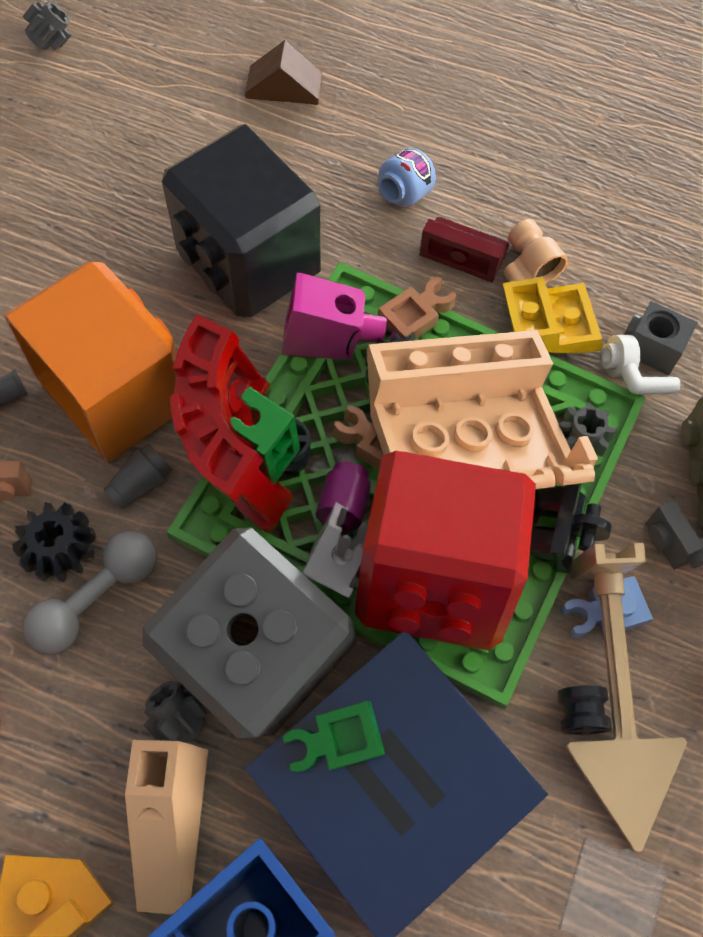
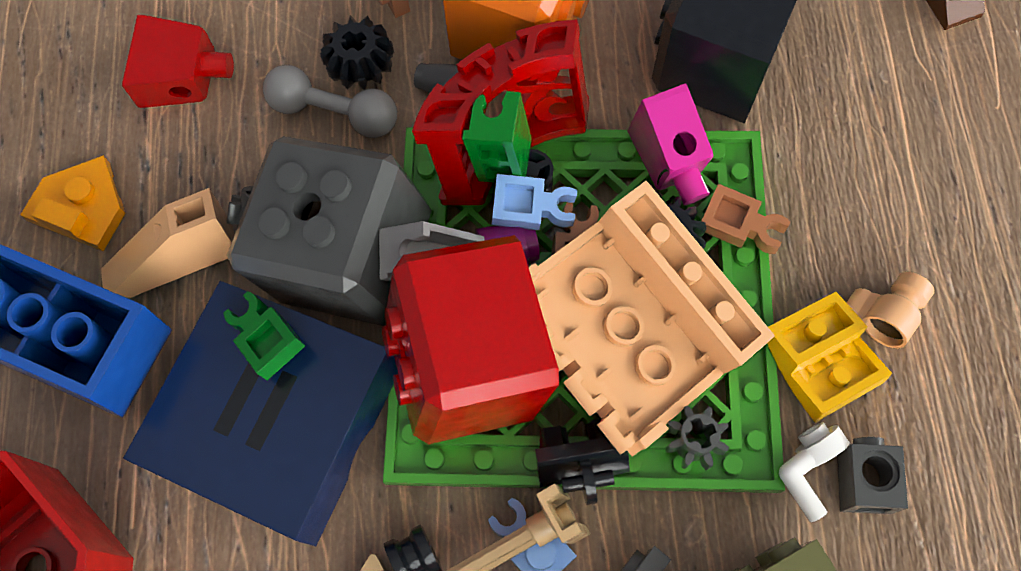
camera: 70 degrees right, 5 degrees up
light blue head [378,147,436,207] -> none
dark red panel [419,217,510,283] -> none
none -> light blue plate [491,174,577,230]

